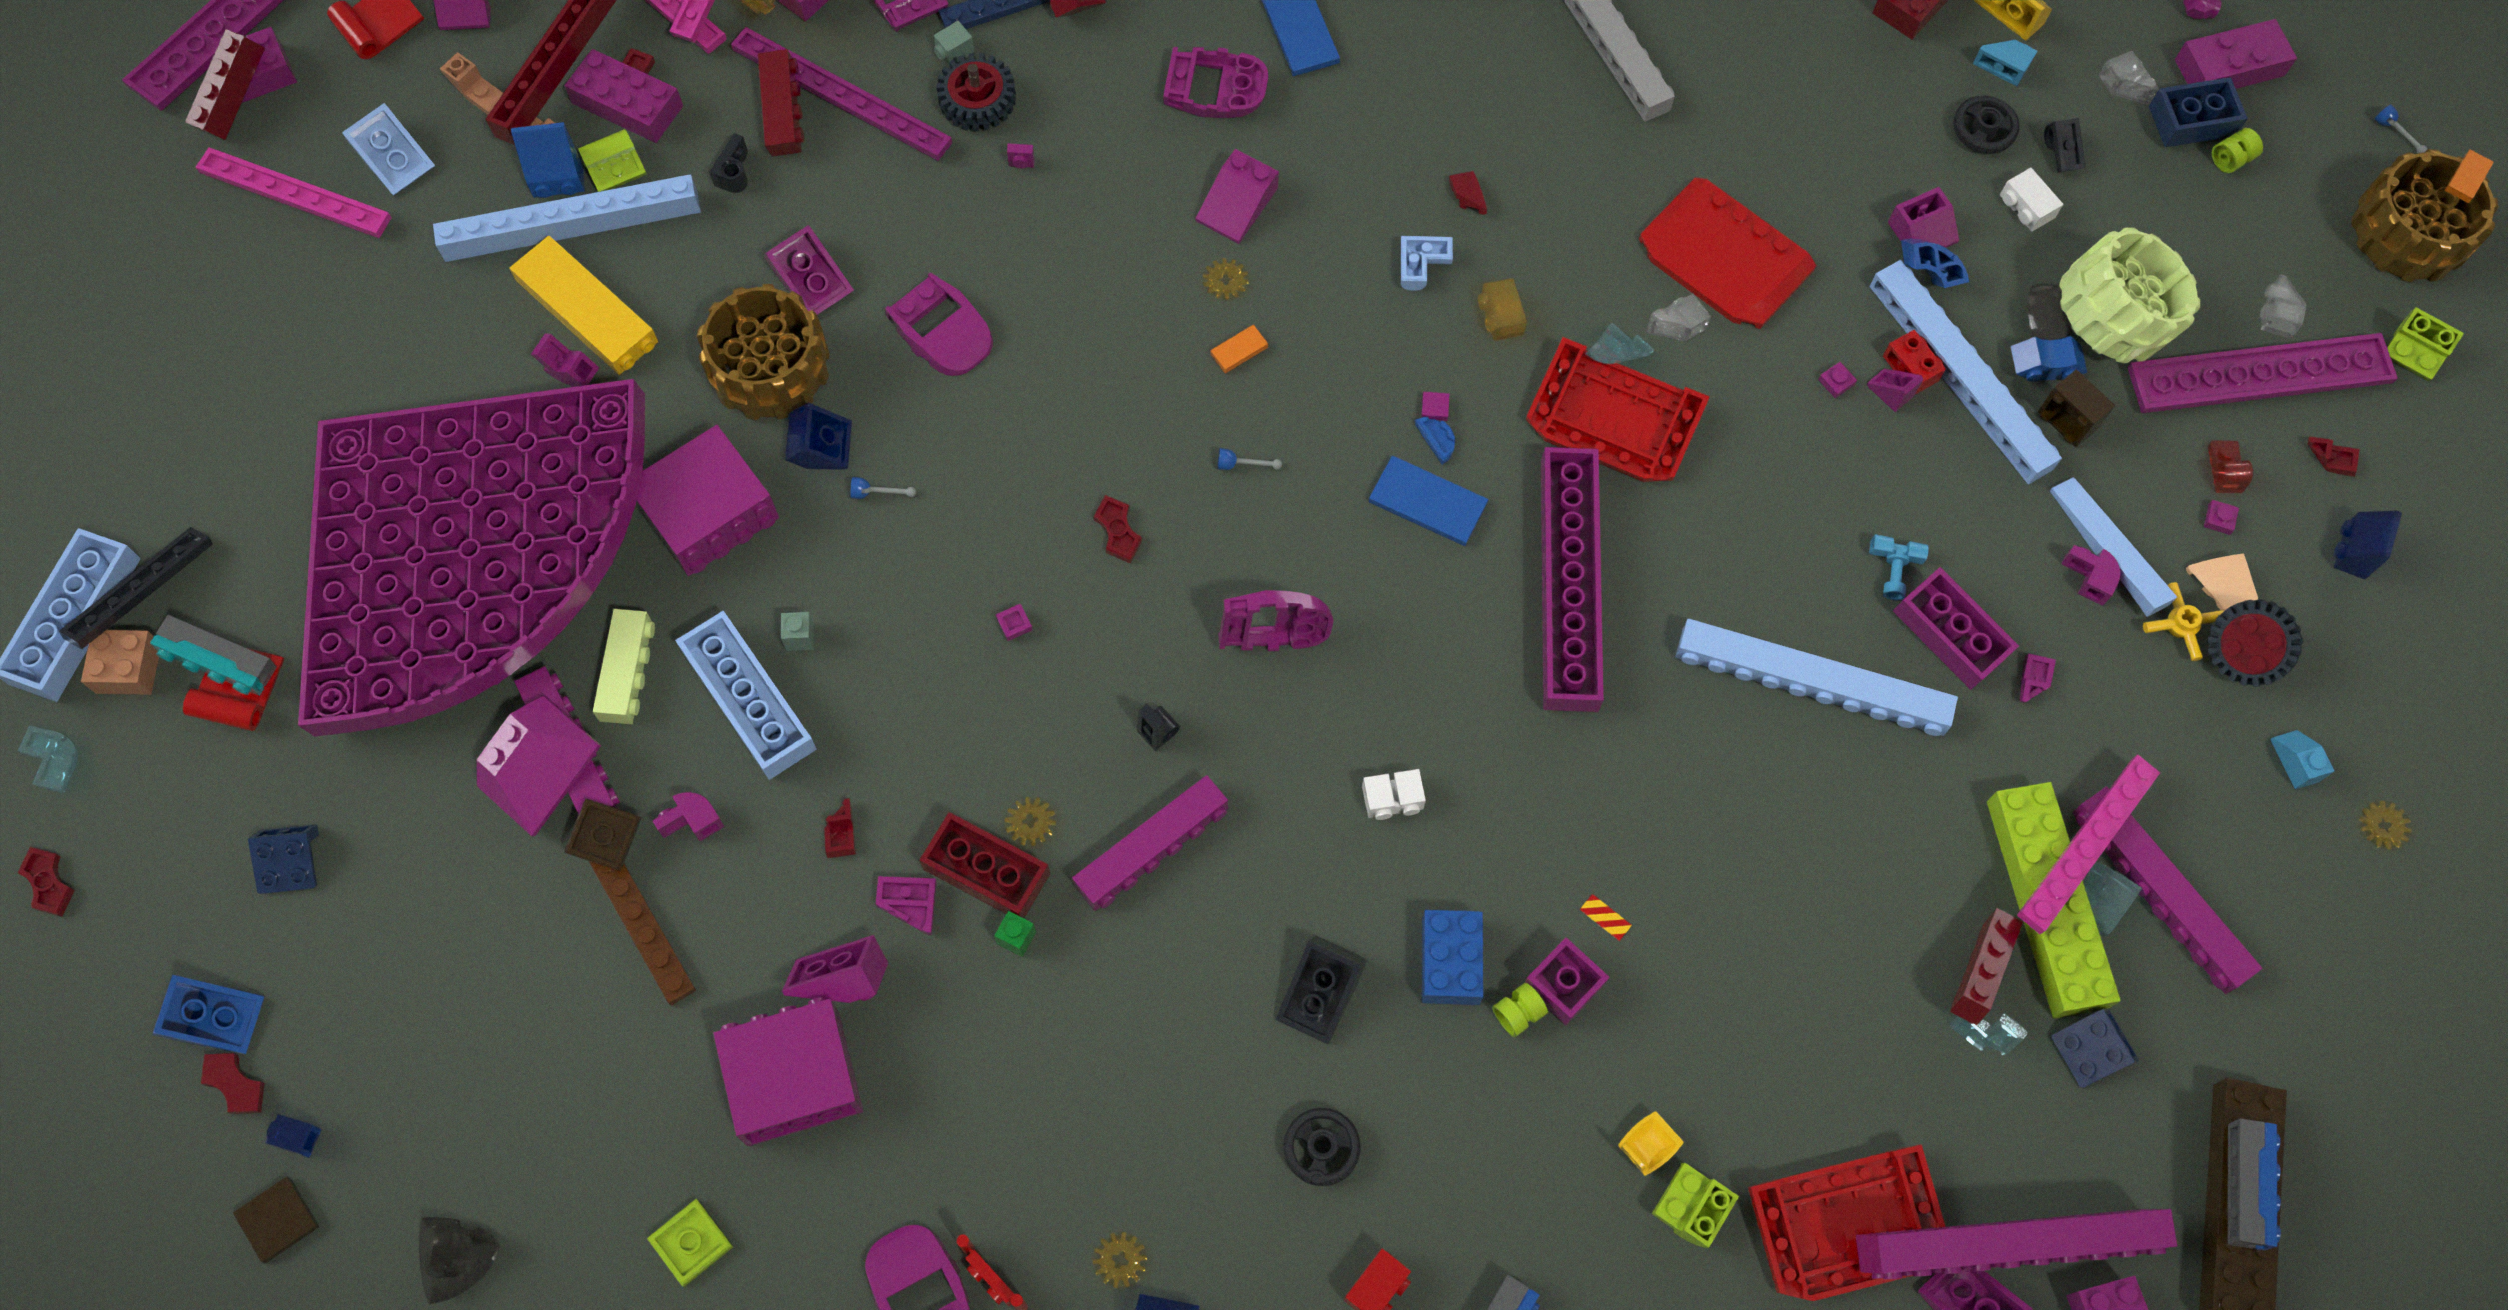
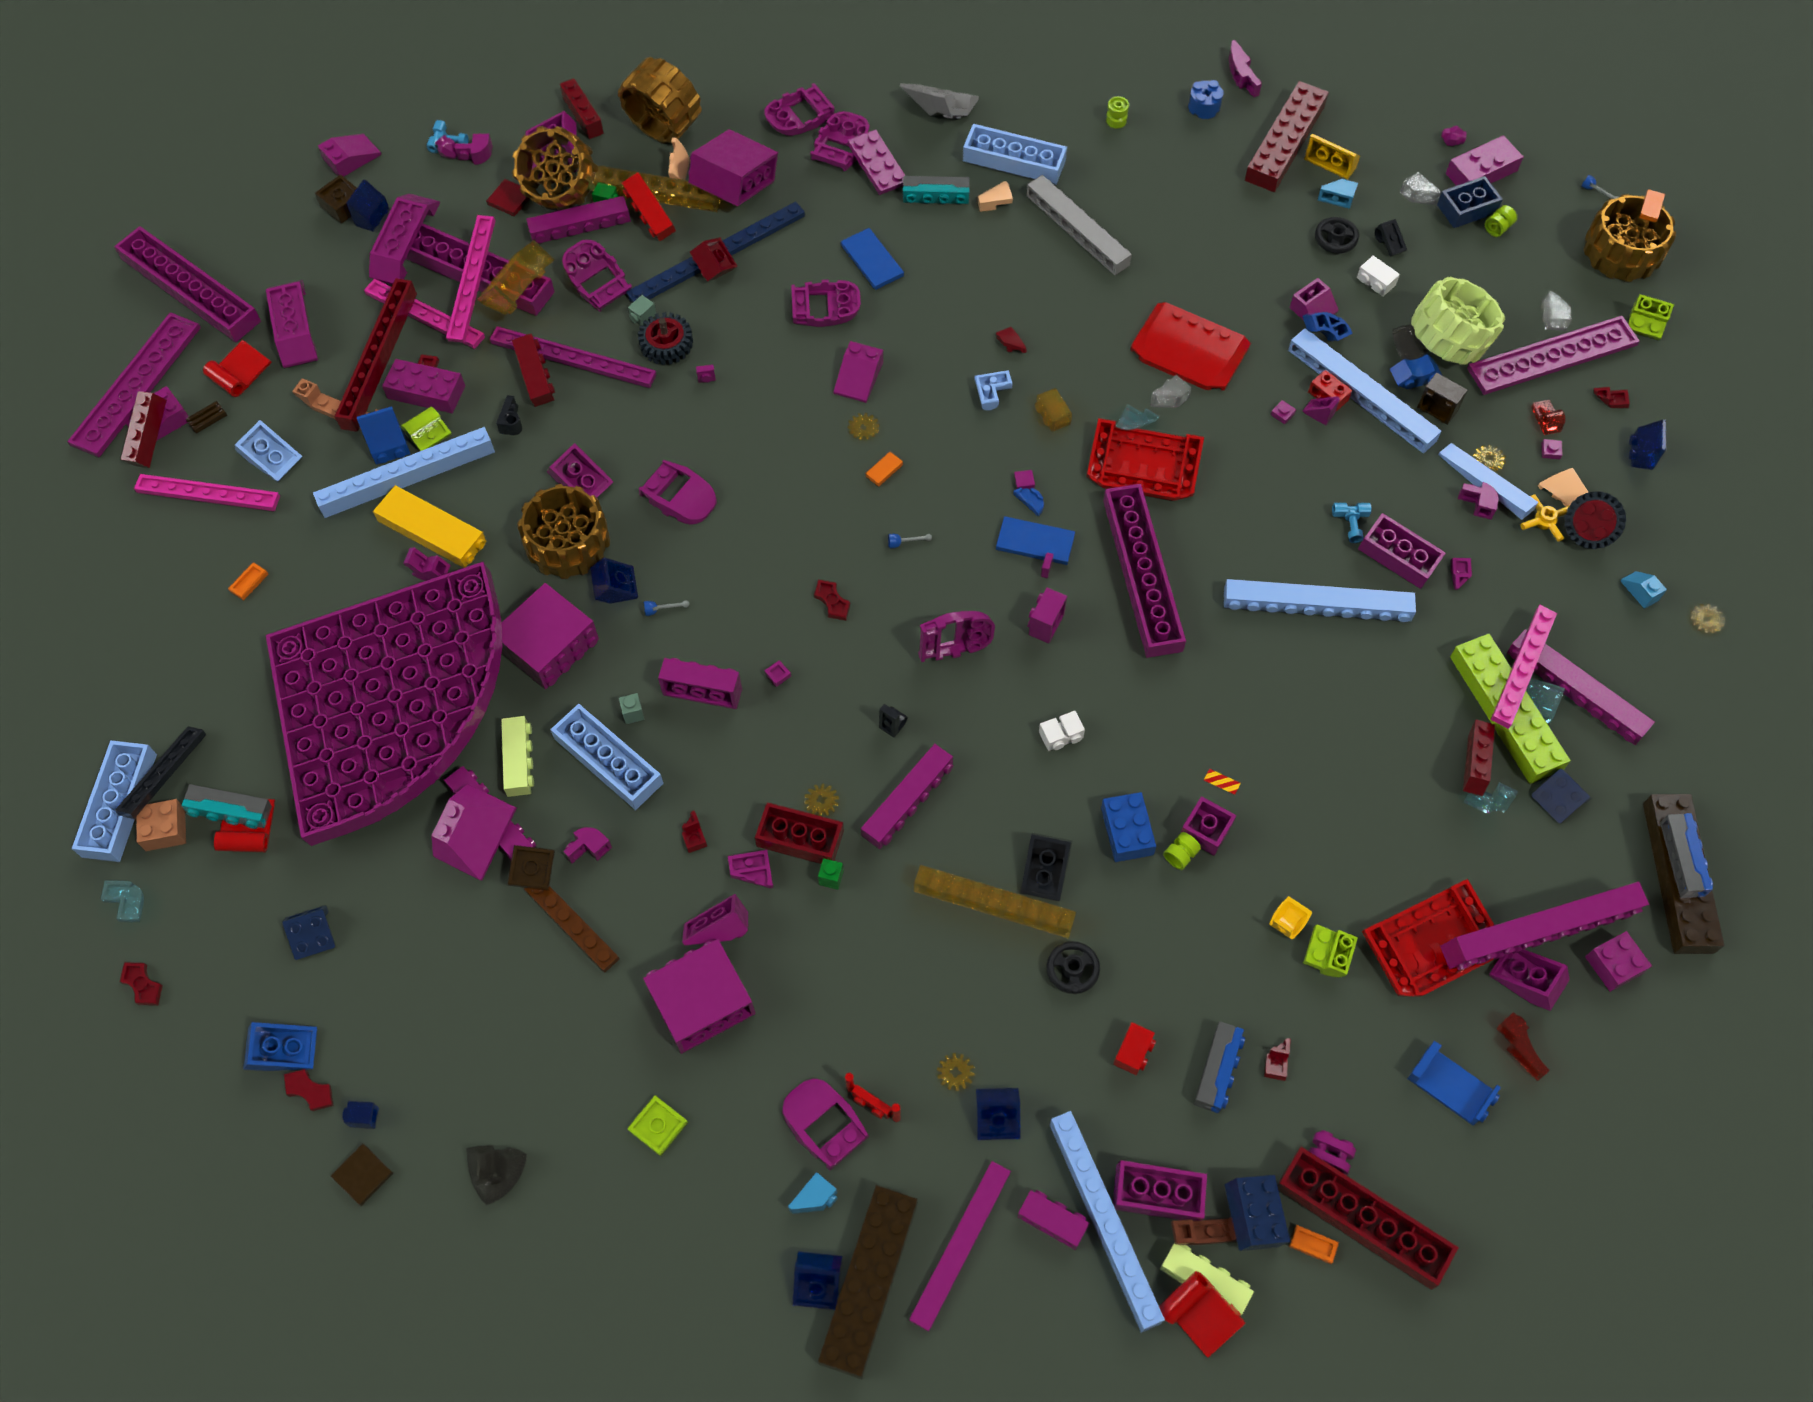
camera: 10 degrees left, 5 degrees down
none -> dark brown tile [186,401,227,434]
none -> orange tile [228,562,269,601]
none -> magenta brick [658,658,742,709]
none -> clear yellow brick [914,865,1076,938]
none -> magenta brick [1027,588,1067,644]
none -> magenta tile [1041,552,1054,579]
none -> clear yellow gear [1473,444,1506,472]

